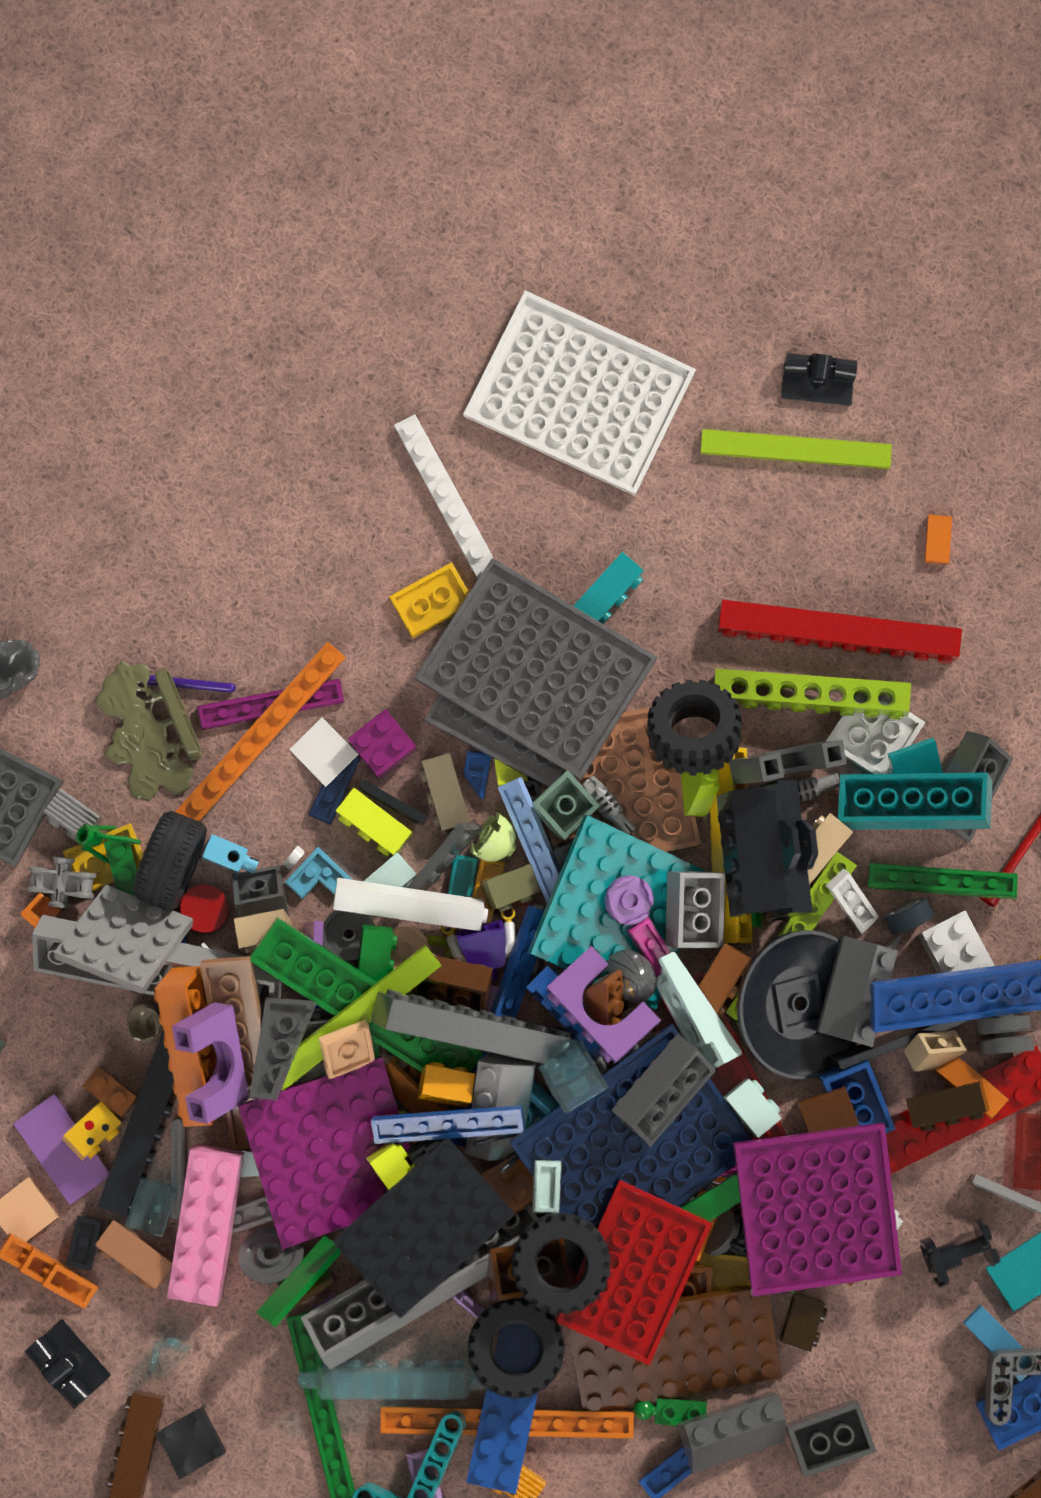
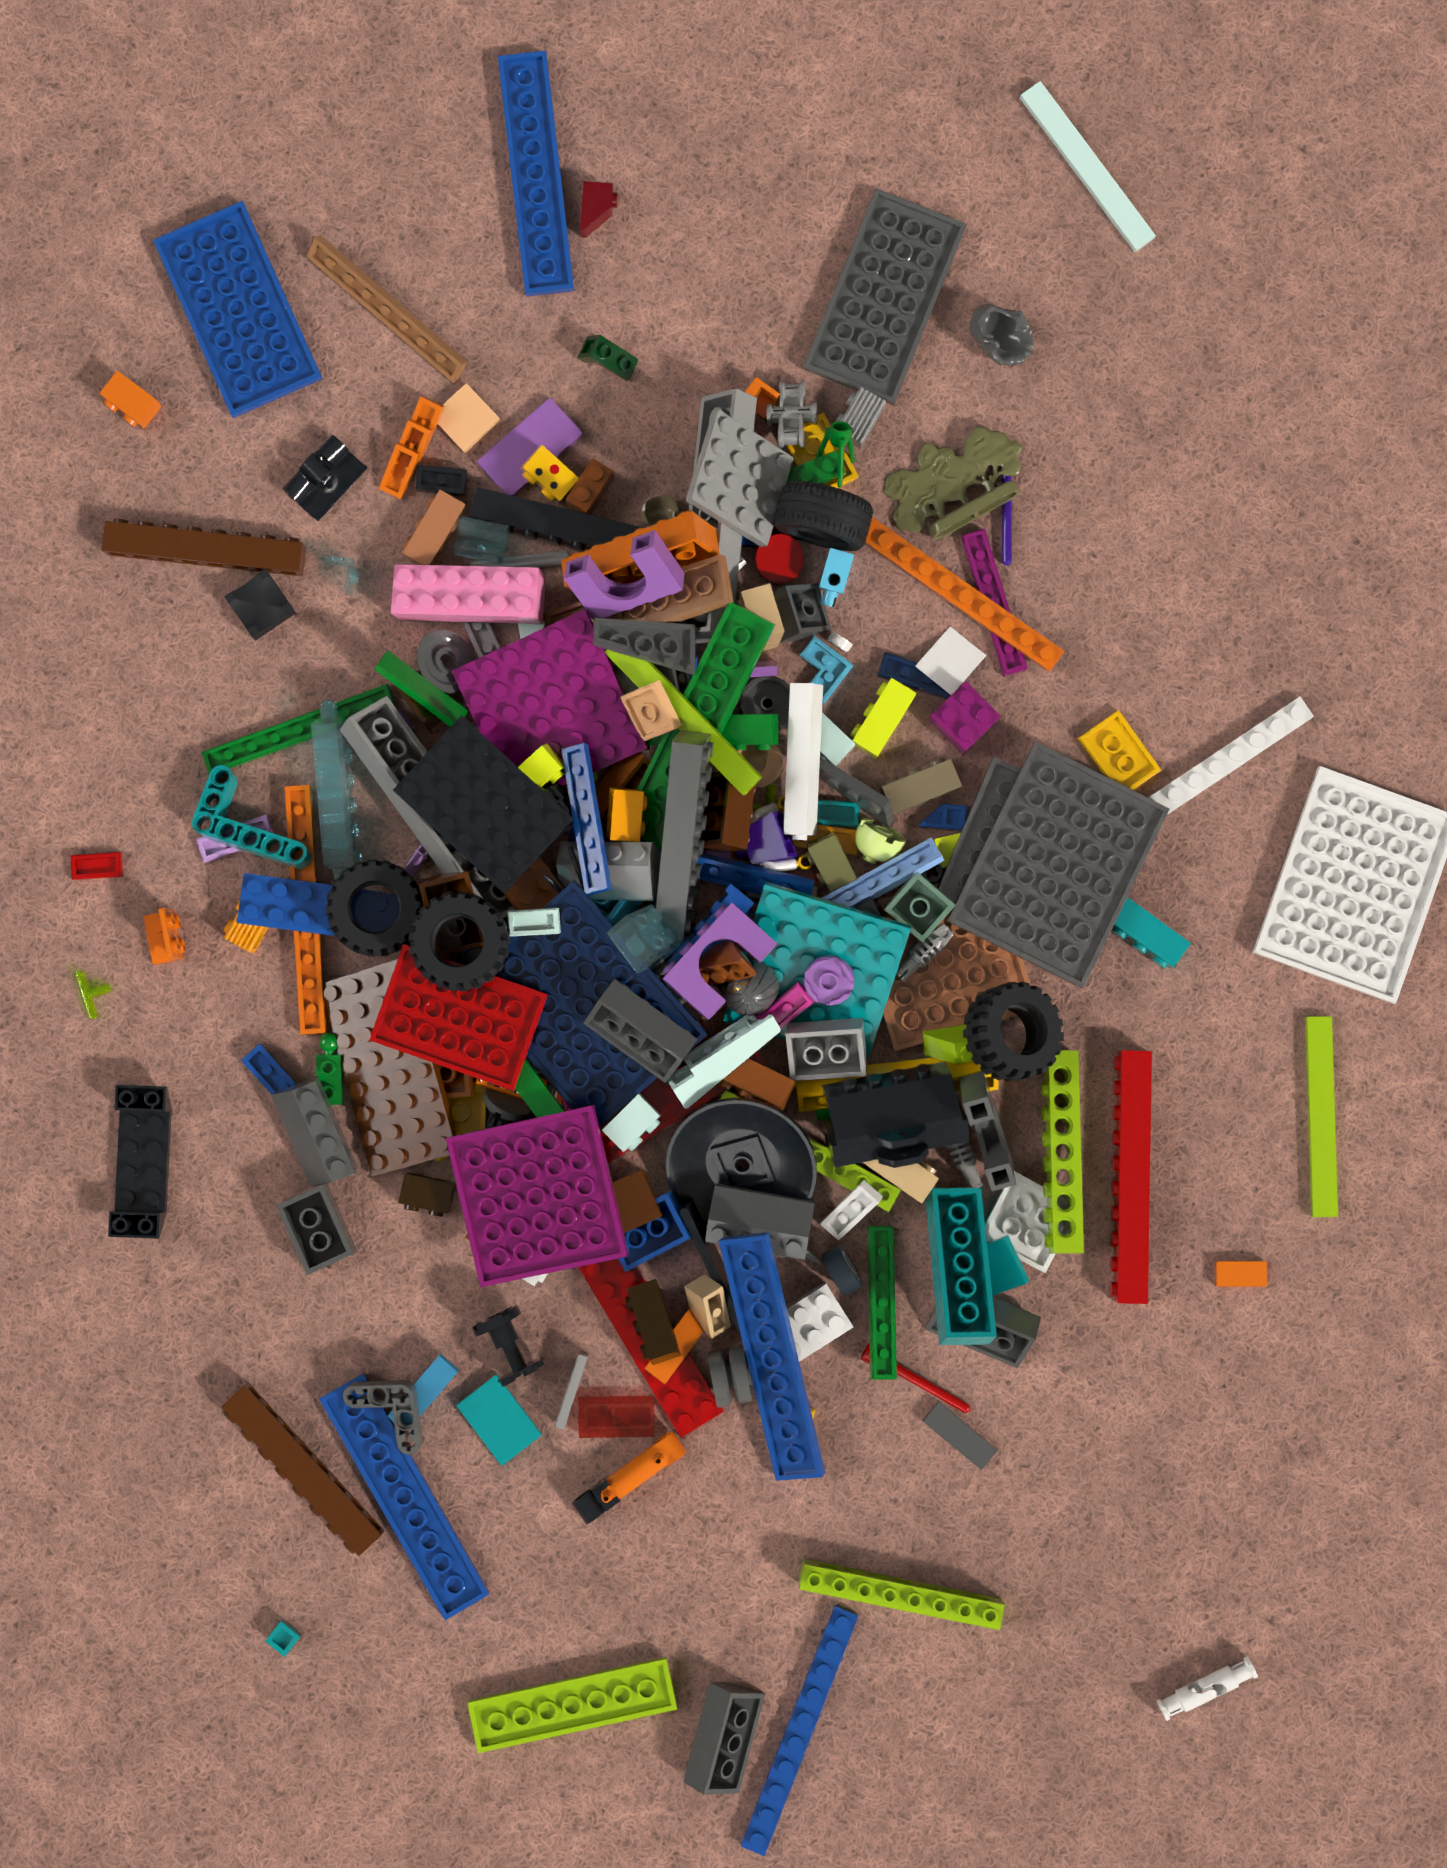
camera: 85 degrees right, 5 degrees up
black tile [359,779,428,826] -> none
black panel [781,353,857,406] -> none

